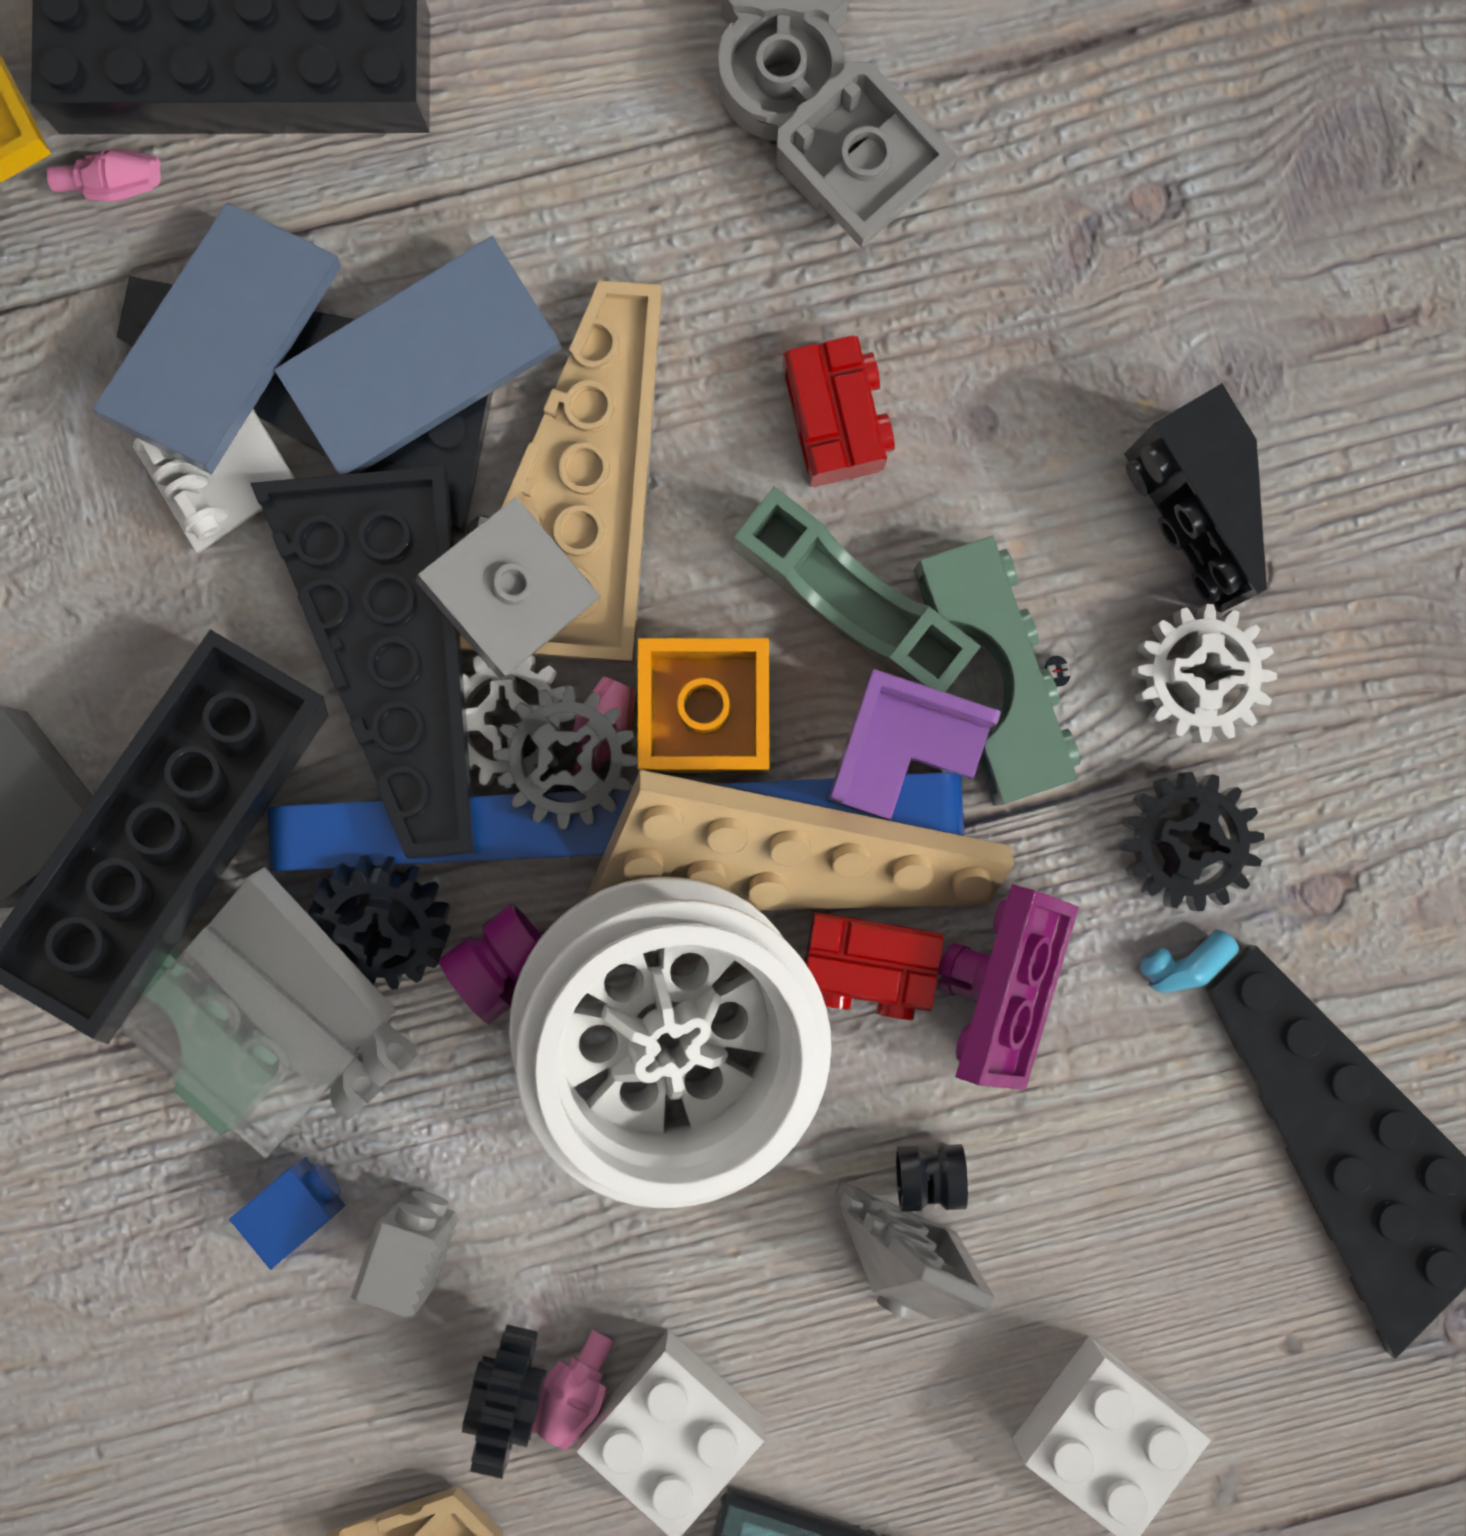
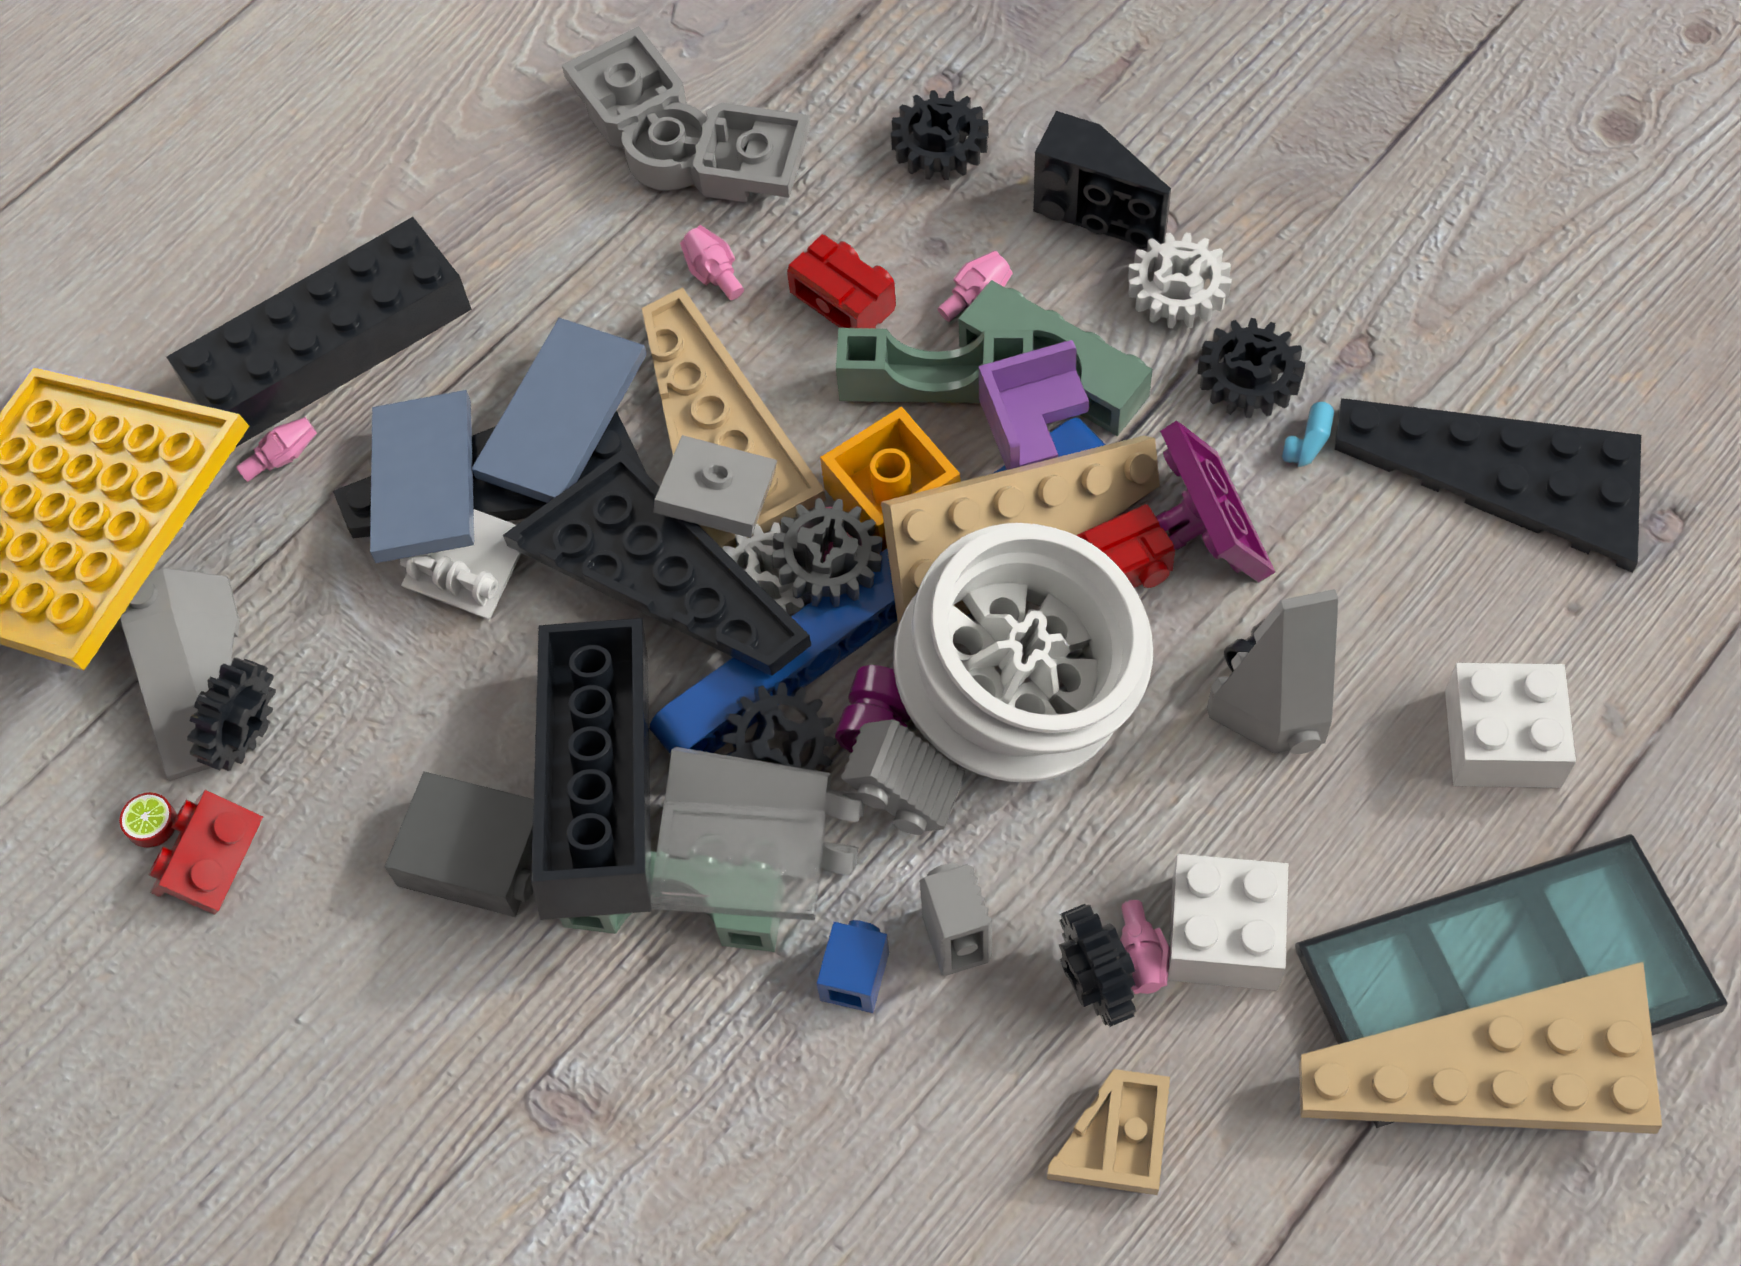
camera: 30 degrees left, 25 degrees down
none -> bright pink piece [680,225,744,300]
none -> light grey brick [841,720,965,835]
none -> black gear [890,90,989,181]
none -> bright pink piece [937,251,1013,322]

